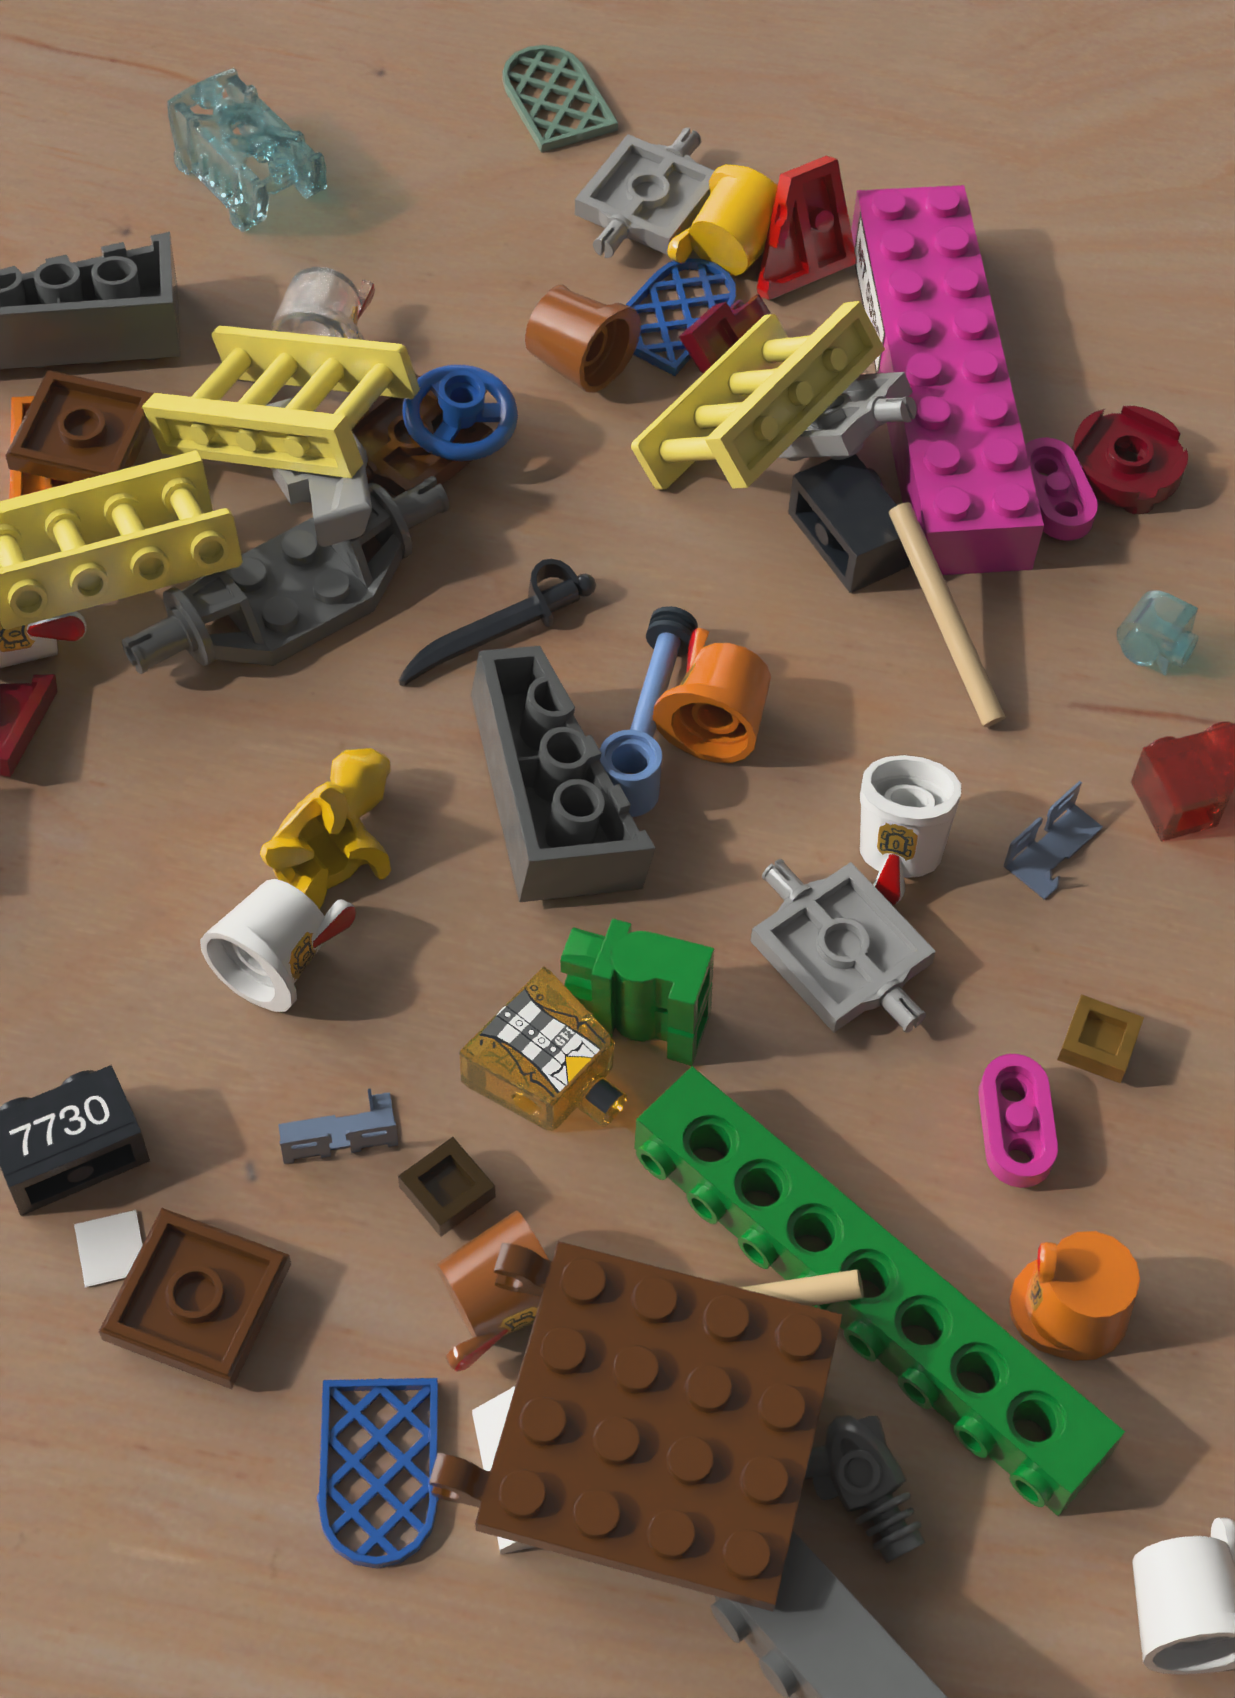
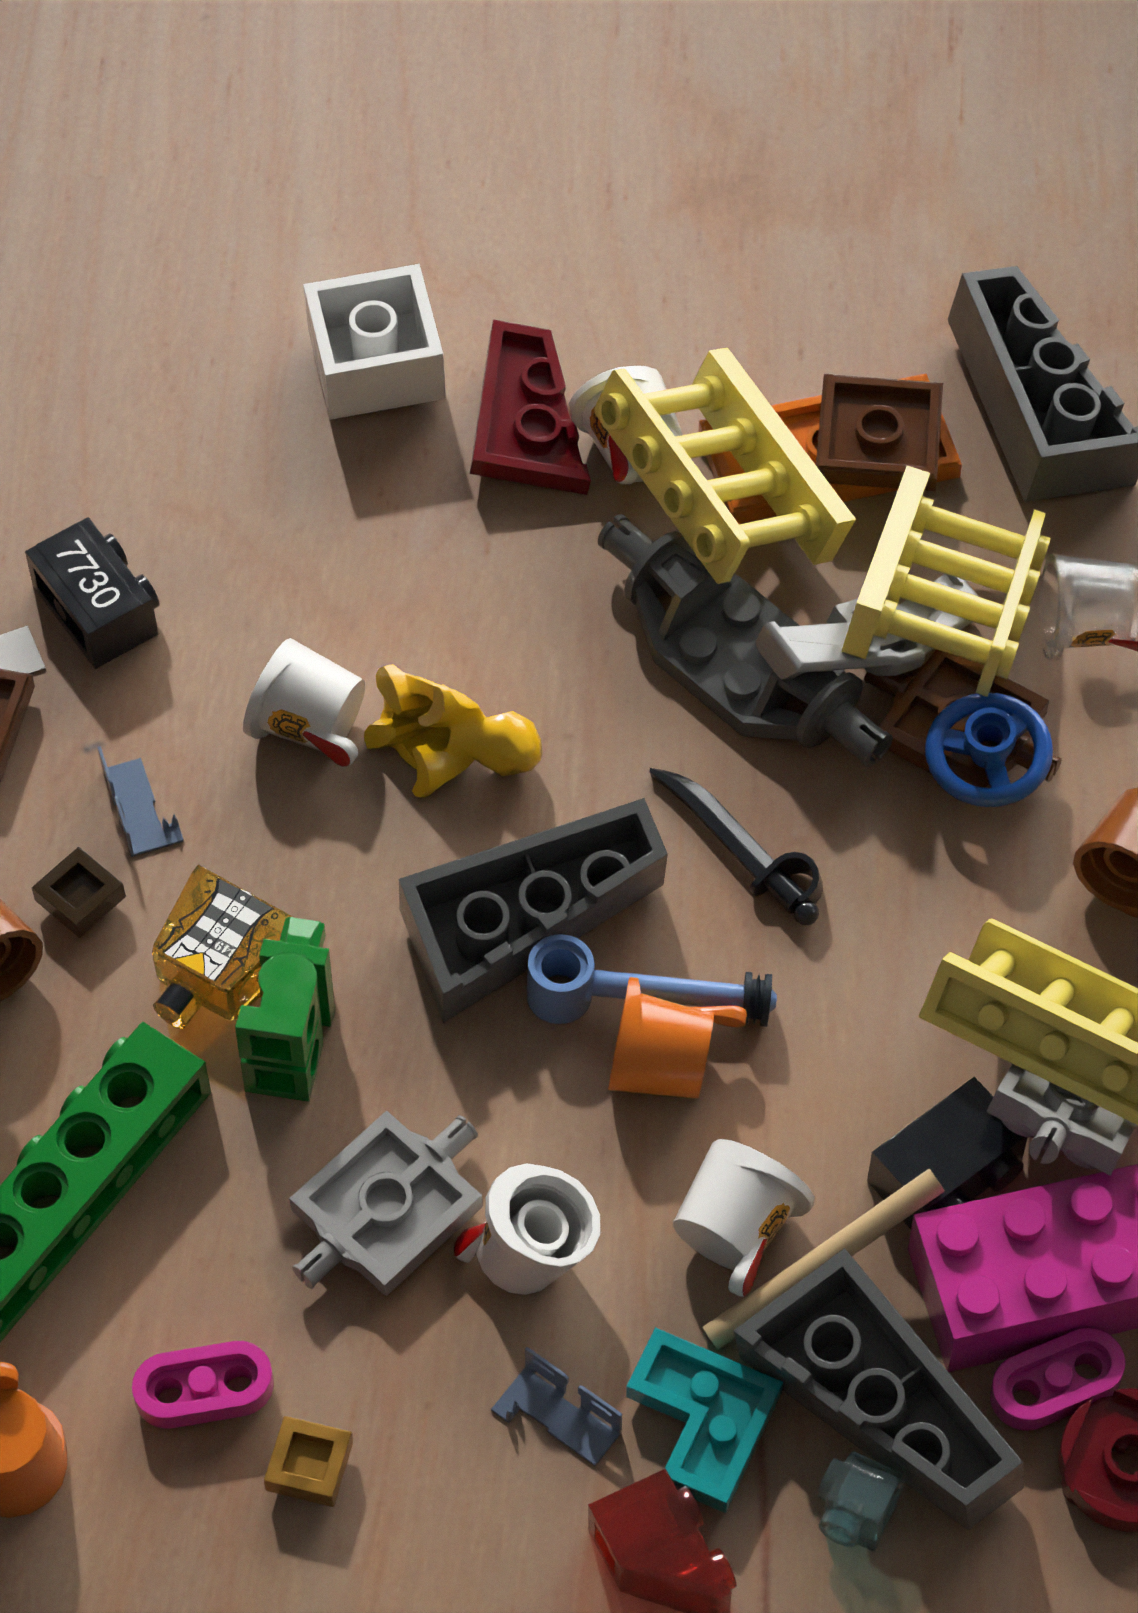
camera: 85 degrees right, 0 degrees up
none -> teal plate [626,1327,783,1513]
none -> white hat [673,1139,815,1297]
none -> dark grey wedge [733,1248,1024,1530]

